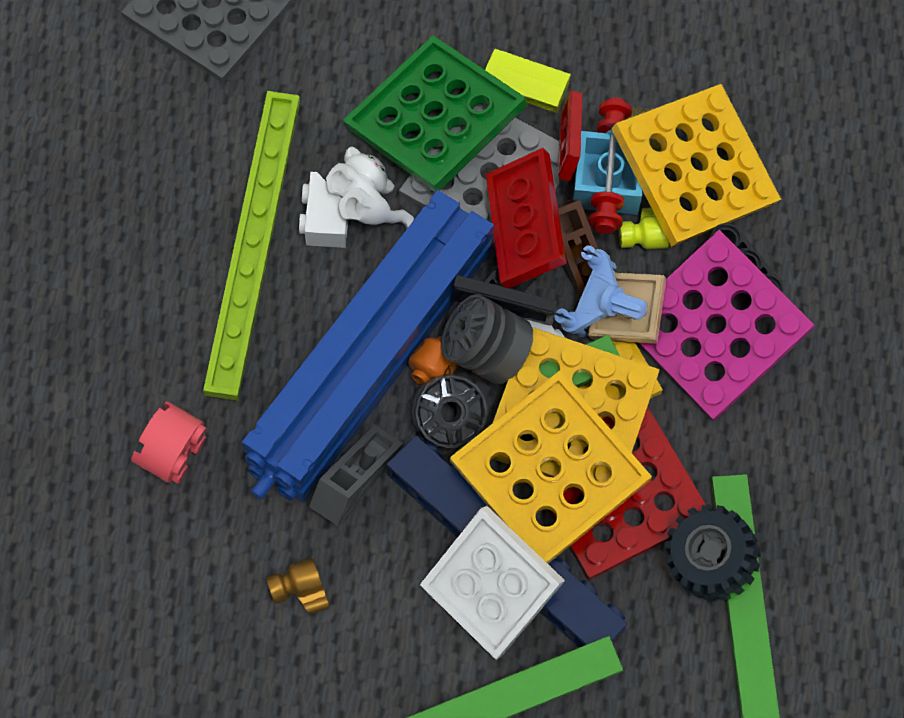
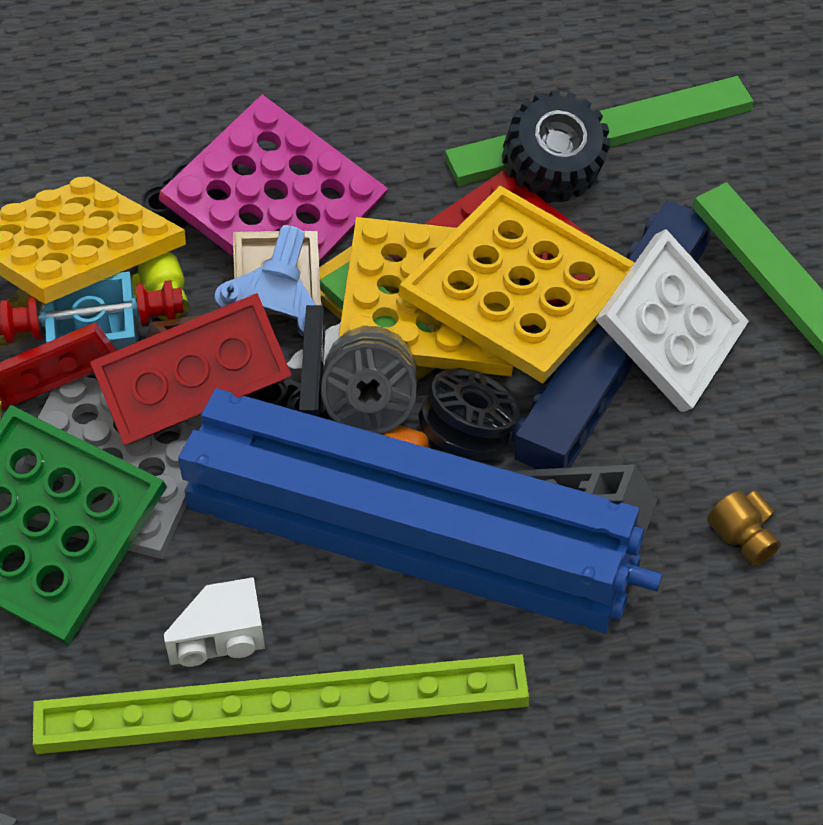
camera: 100 degrees left, 15 degrees down
coral brick [131,401,207,484] -> none
white animal [326,147,415,230] -> none

